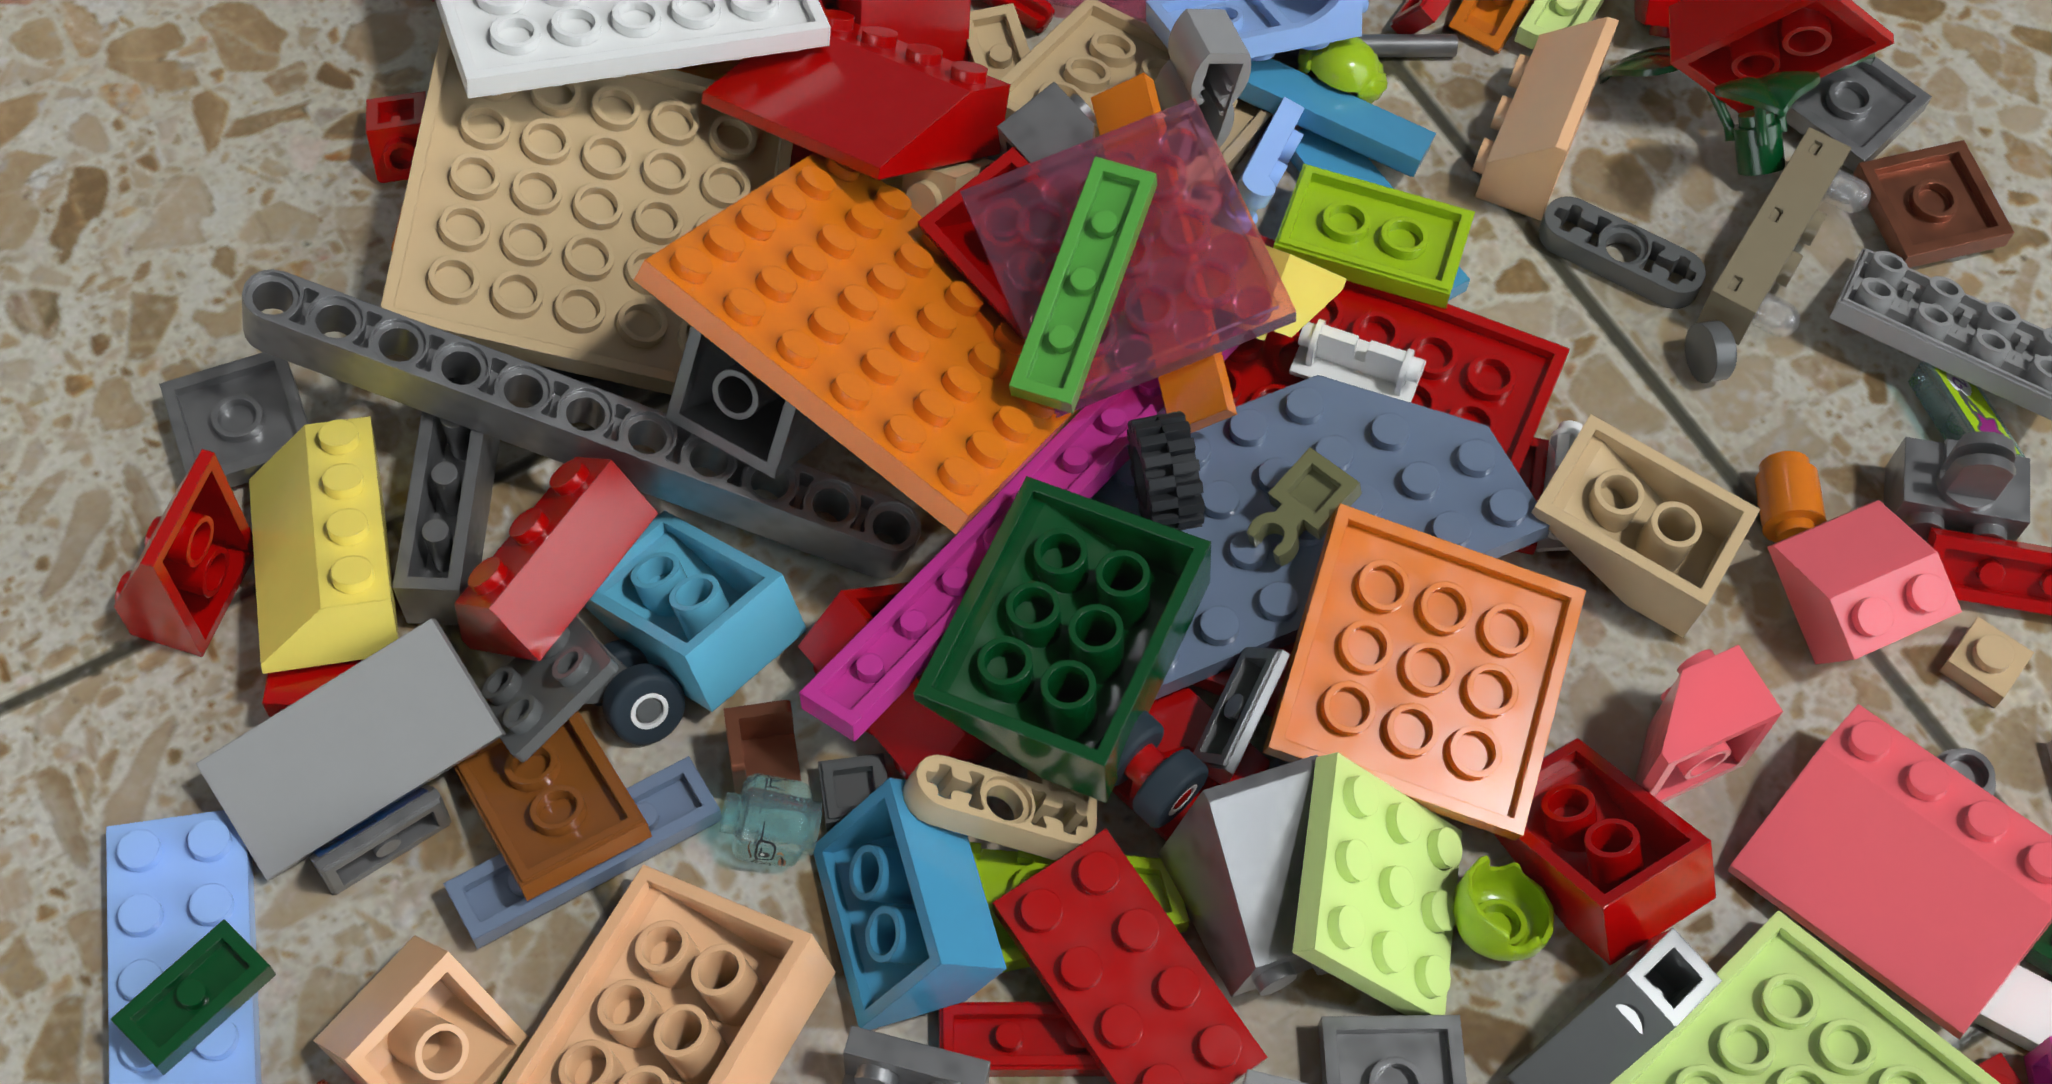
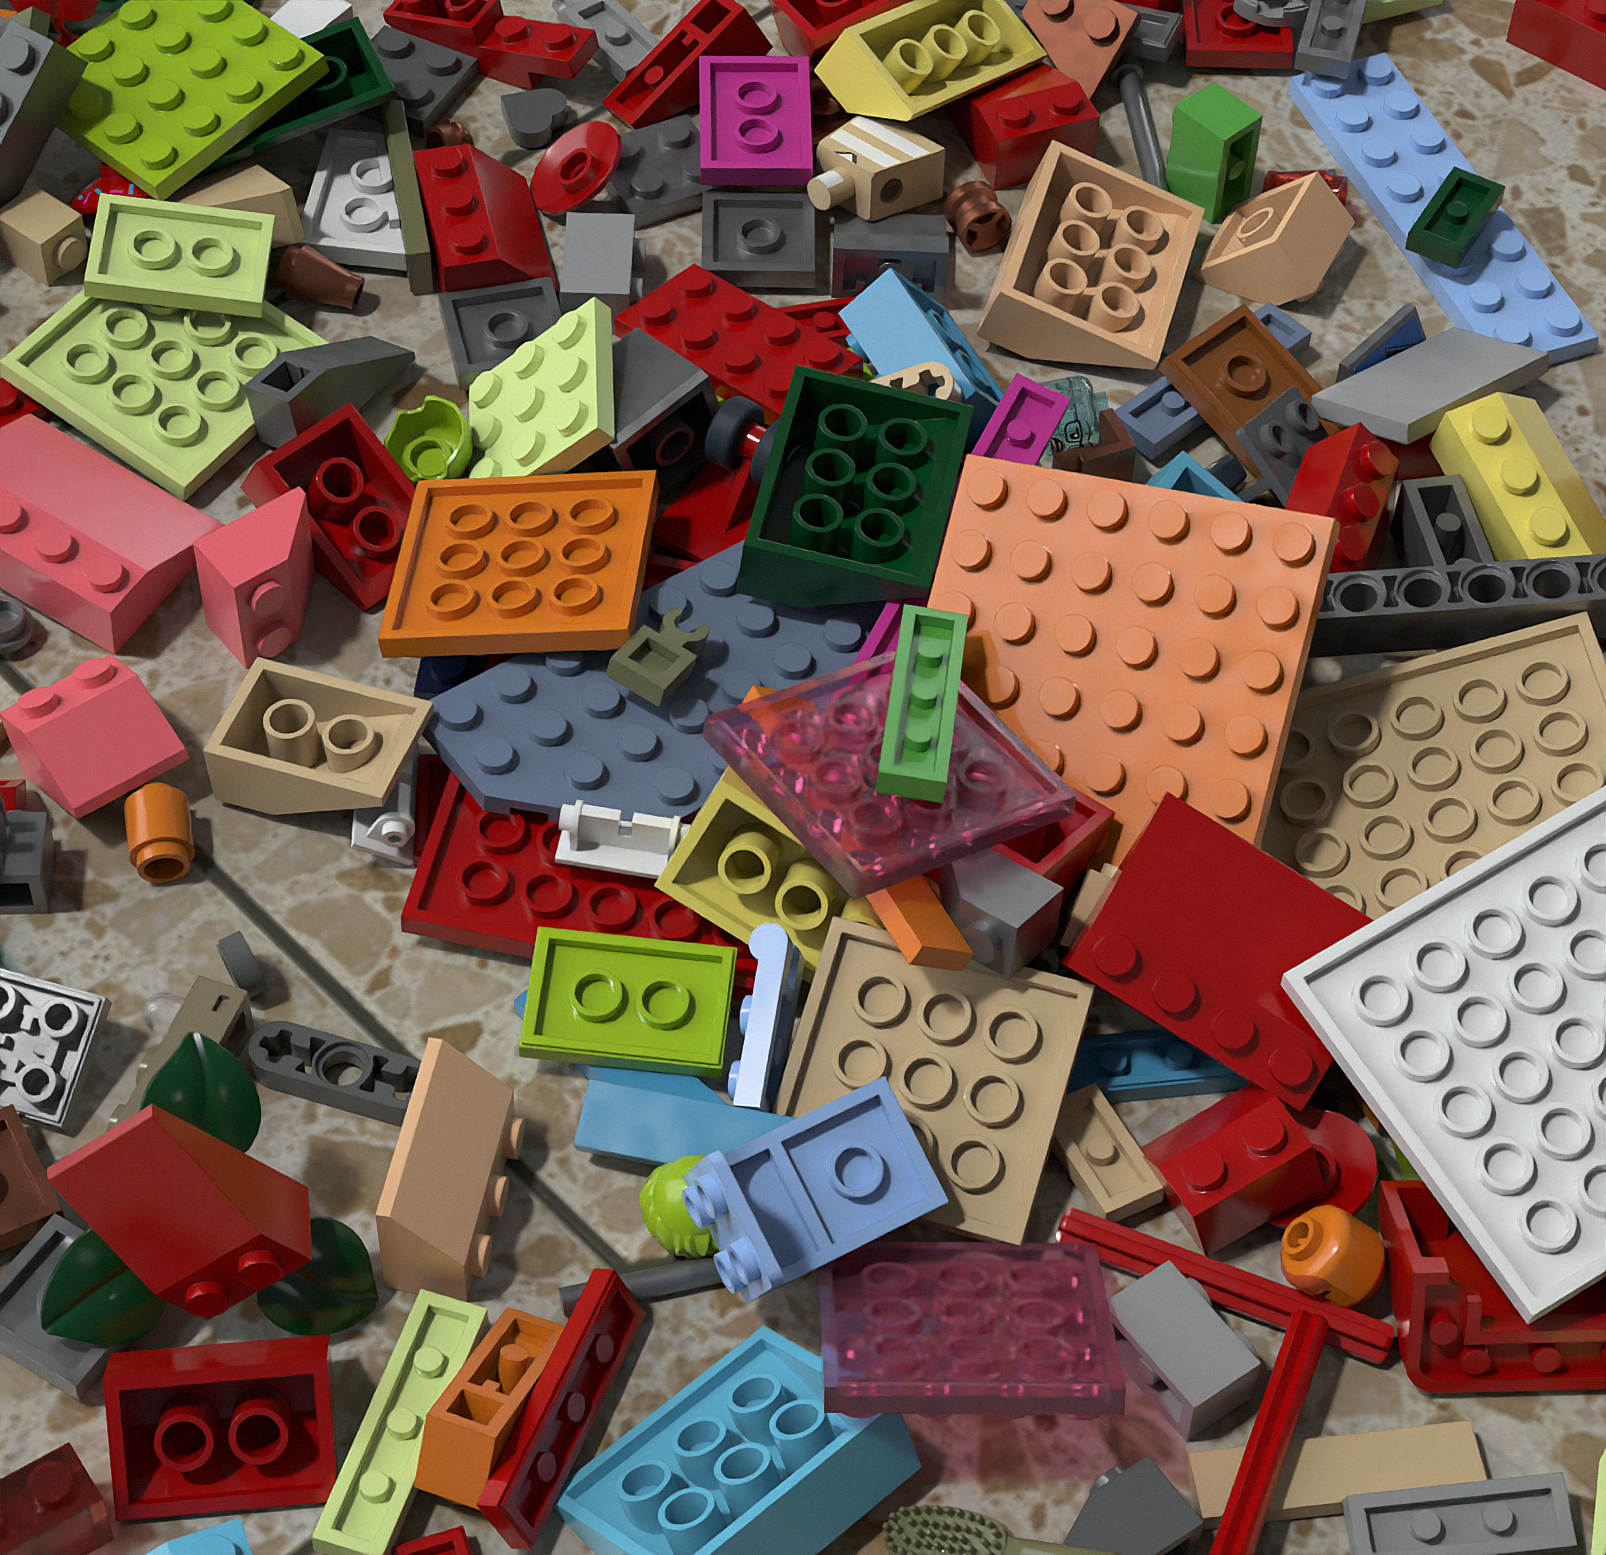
camera: 170 degrees right, 10 degrees down
black tyre [1127,411,1205,531] -> none
light grey brick [1155,9,1251,152] -> none
flat silver slope [1193,647,1290,784] -> none

